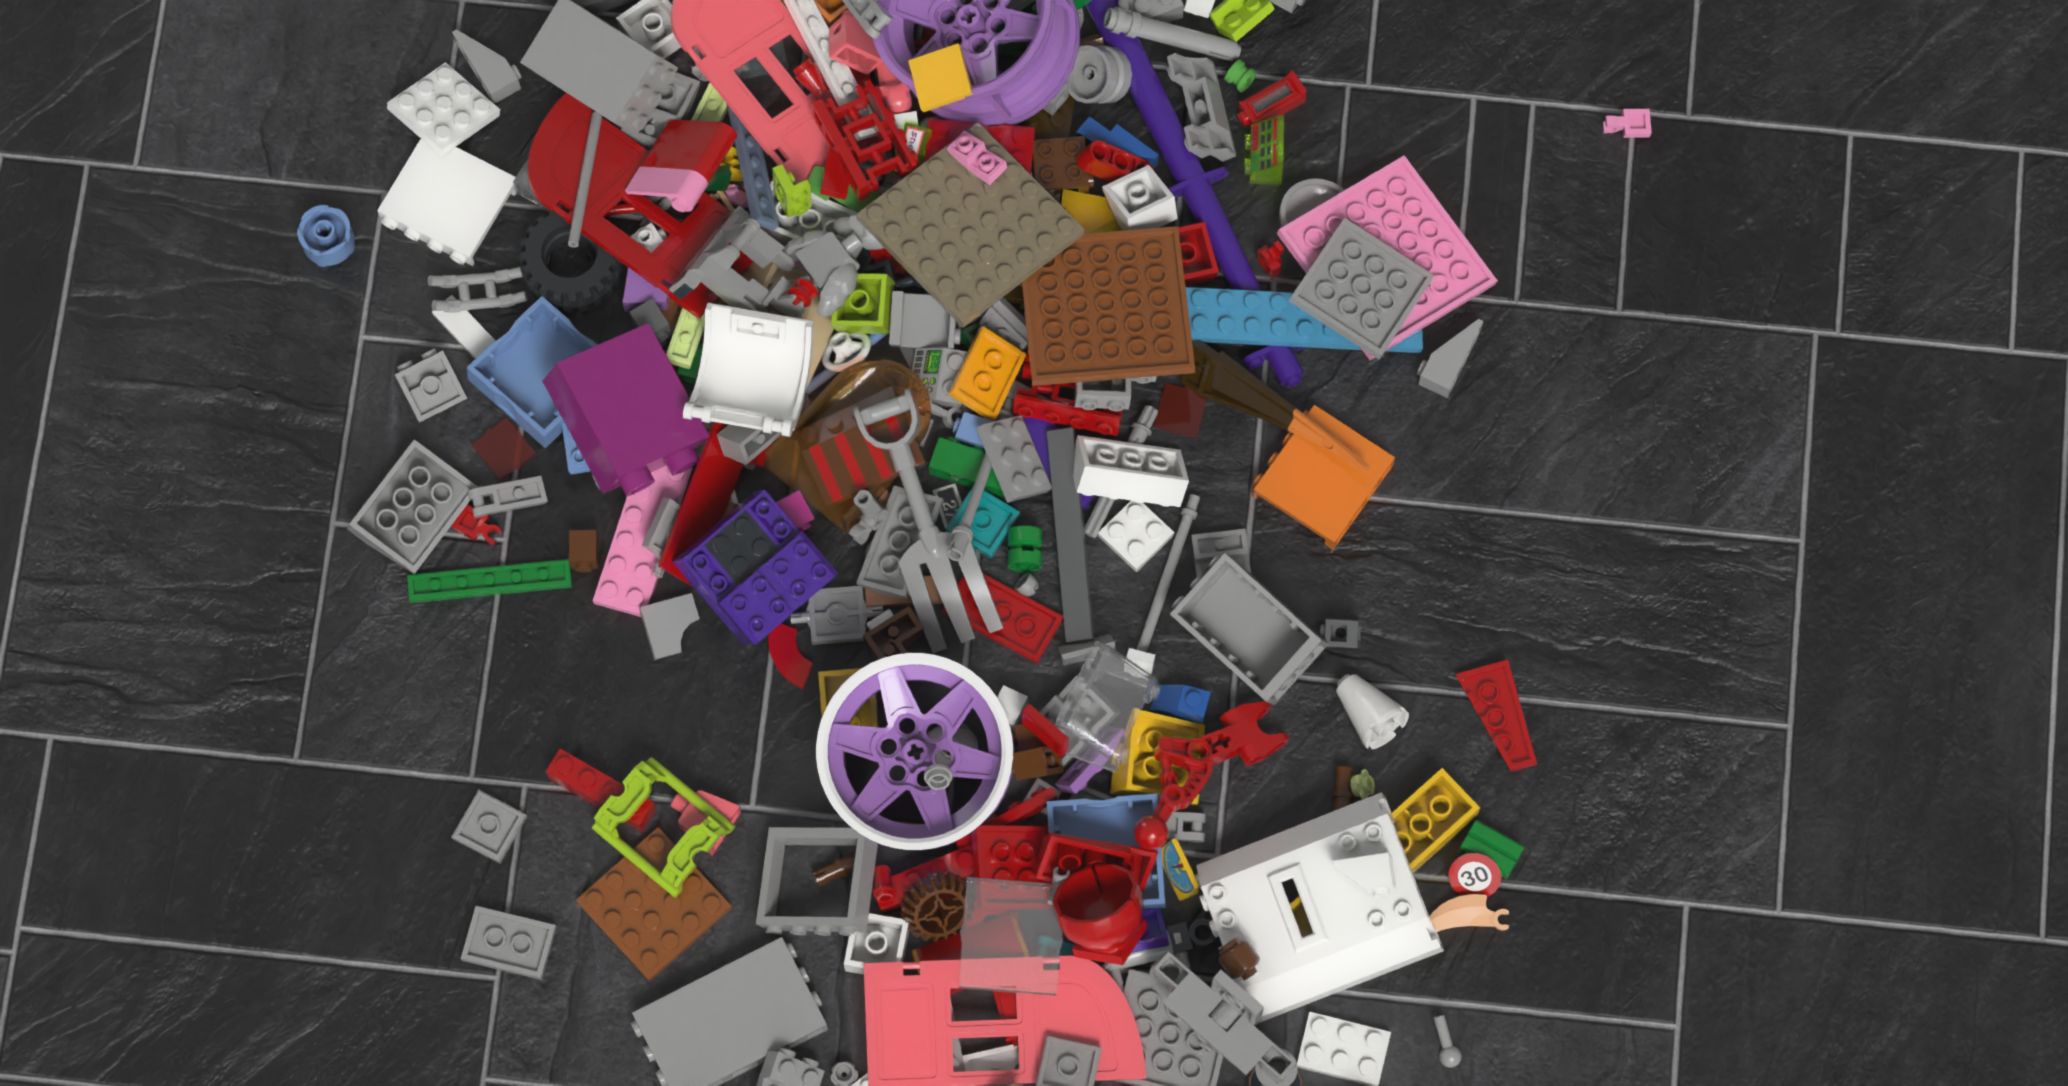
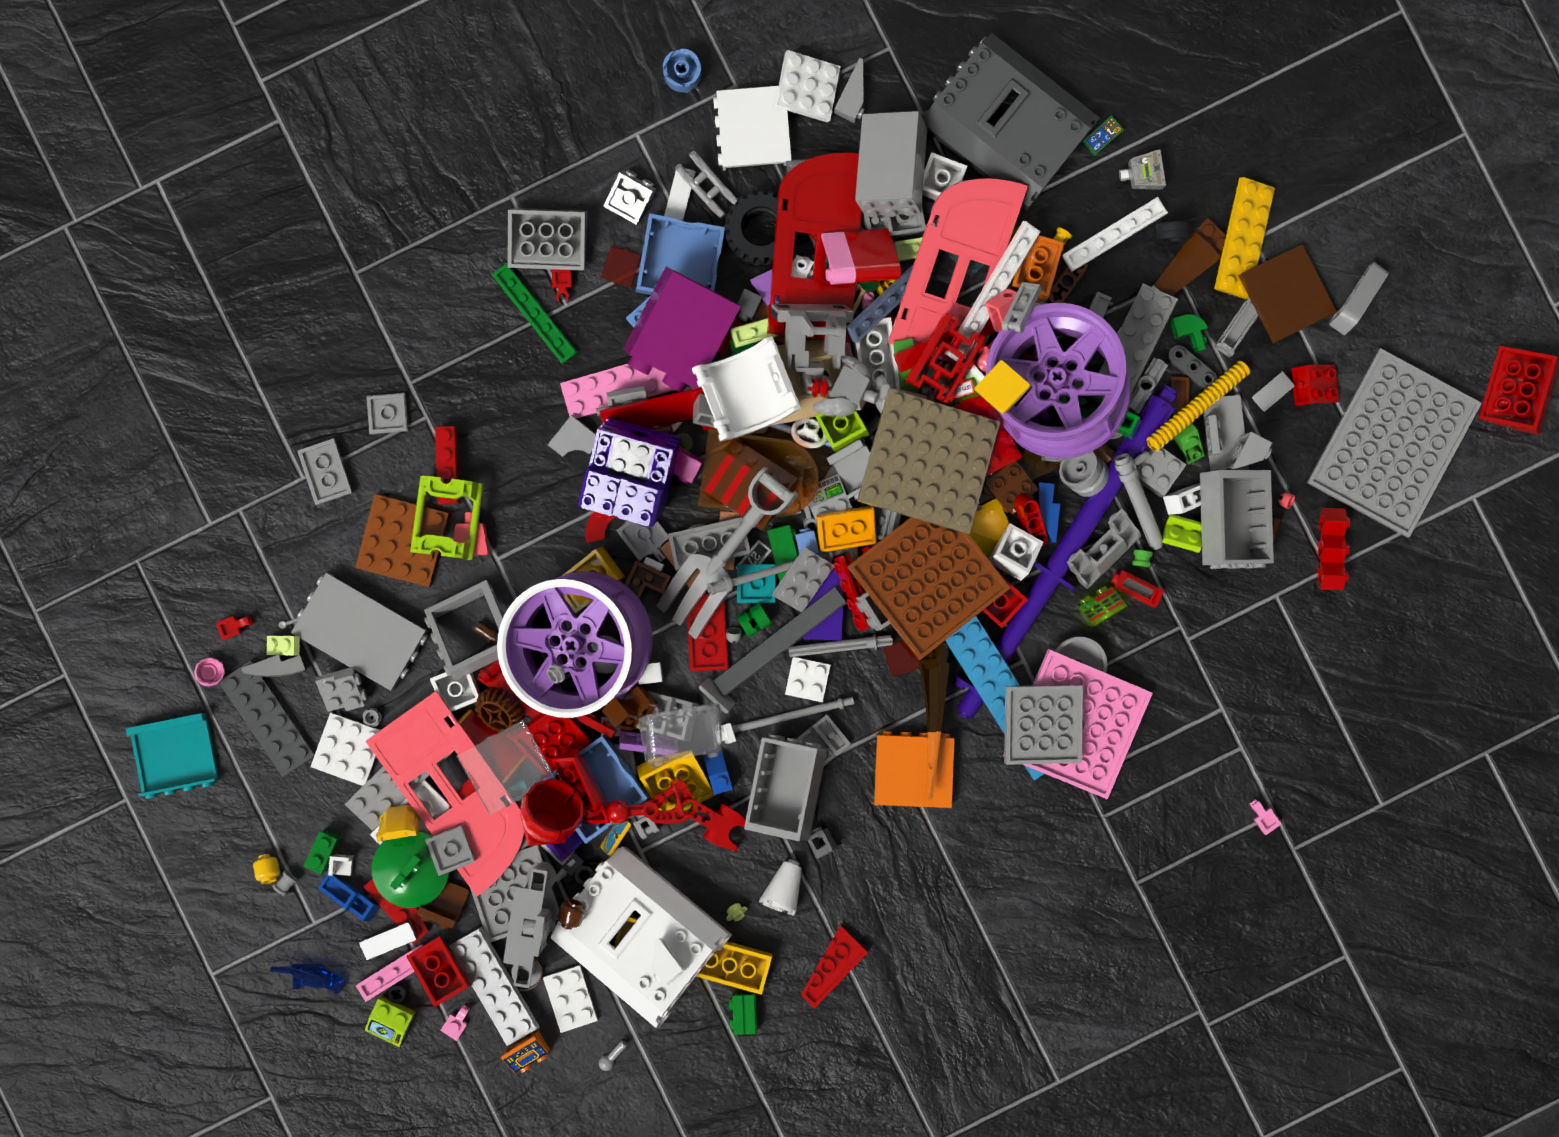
camera: 60 degrees right, 15 degrees up
light grey plate [468,476,548,518] -> none
light grey piece [568,112,602,247] -> none
reddish brown brick [569,530,599,573] -> none
lime bracket [772,164,812,218] -> none
red cone [793,58,830,99] -> none
light grey bar [849,490,889,545] -> none
bright pink slope [947,131,1007,185] -> none
red tile [1021,704,1069,757] -> none
light grey hand [1048,867,1070,905] -> none
white slope [1073,435,1189,507] -> none
red plate [1257,241,1284,280] -> none
reddish brown pin [1332,766,1353,811] -> none
light grey slope [1417,319,1483,398] -> none
light nougat piece [1430,894,1509,932] -> none
sticker [1448,853,1501,897] -> none

